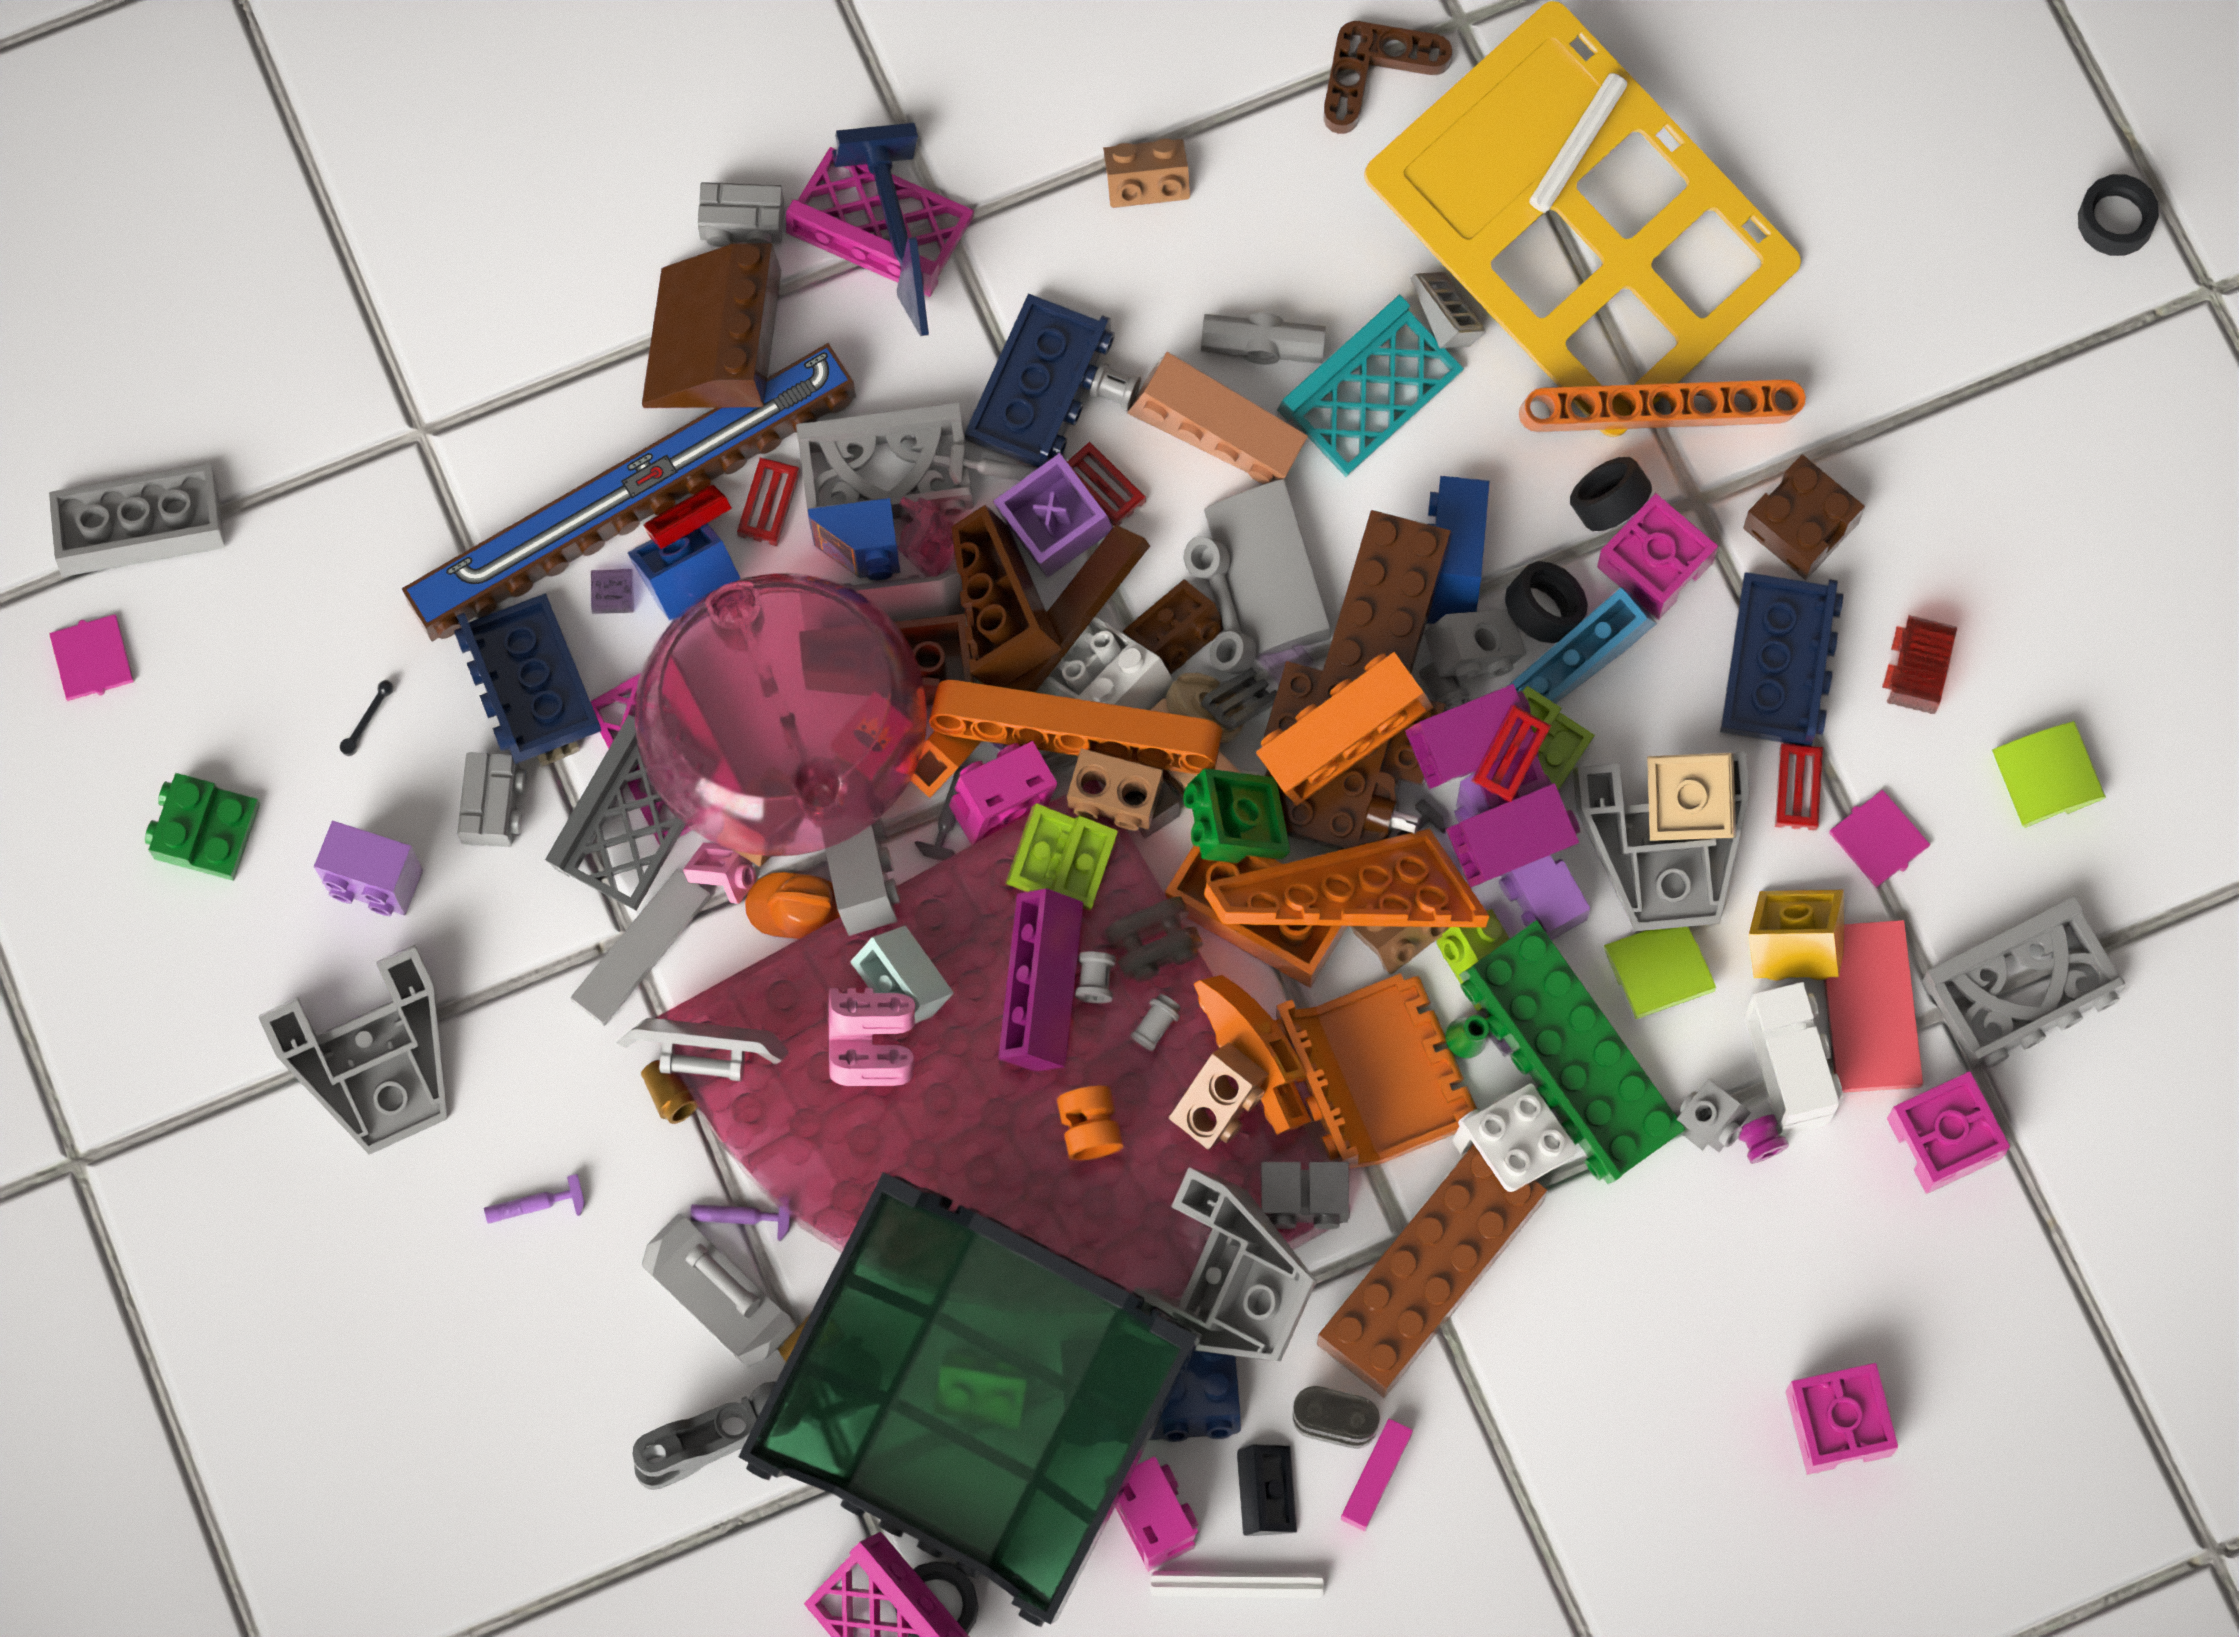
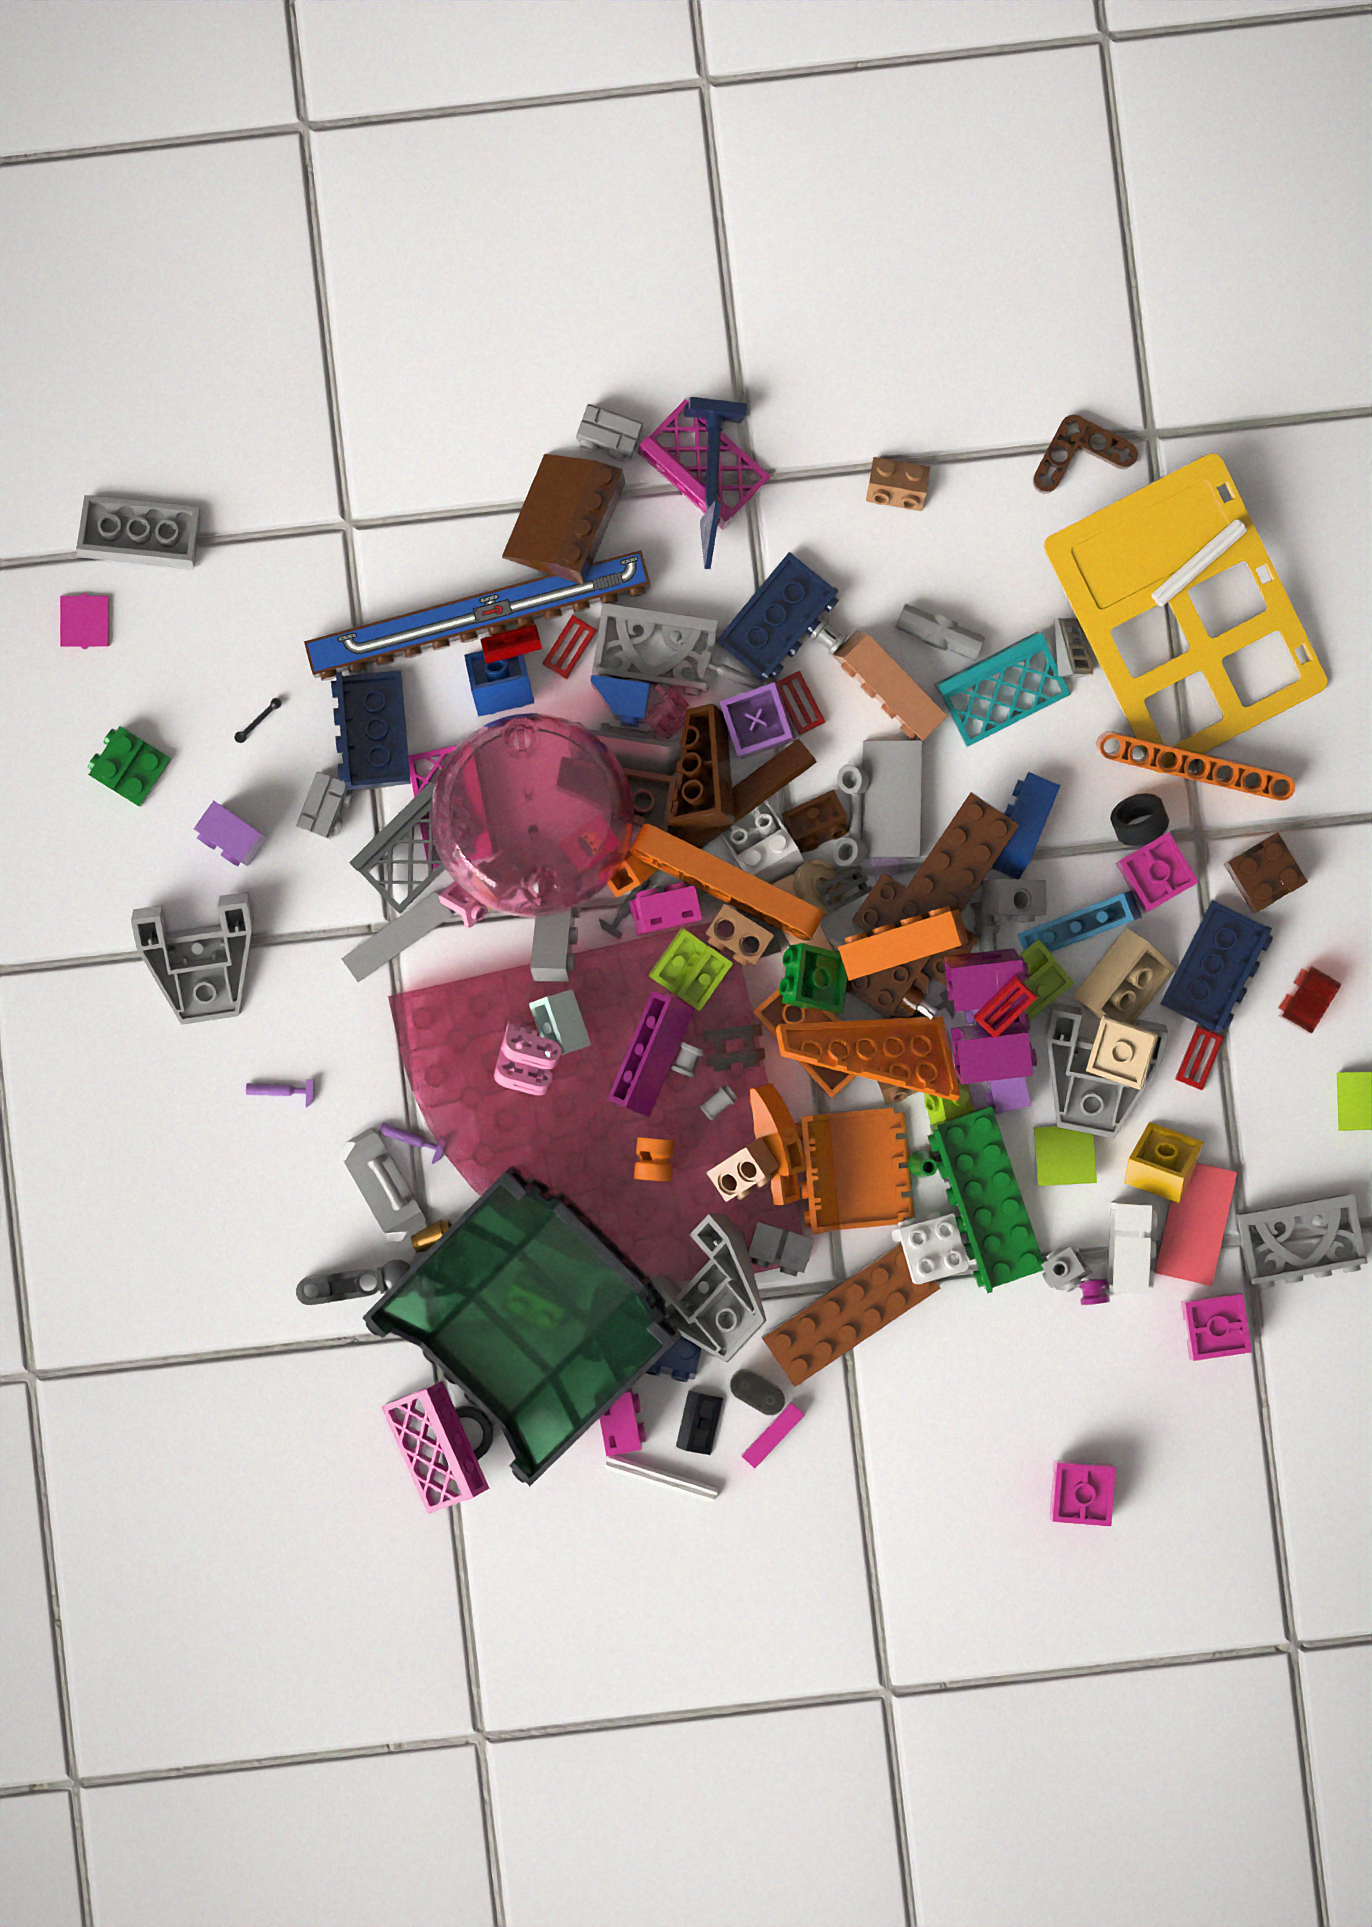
camera: 20 degrees right, 15 degrees up
clear purple tile [591,569,634,614] -> none
light grey piece [616,1018,789,1081] -> none
pearl gold cone [641,1060,698,1124] -> none
orange piece [745,872,843,941] -> none
black tyre [1505,561,1588,644] -> none
dark pink piece [1829,790,1930,888] -> none
none -> tan slope [1072,928,1176,1024]

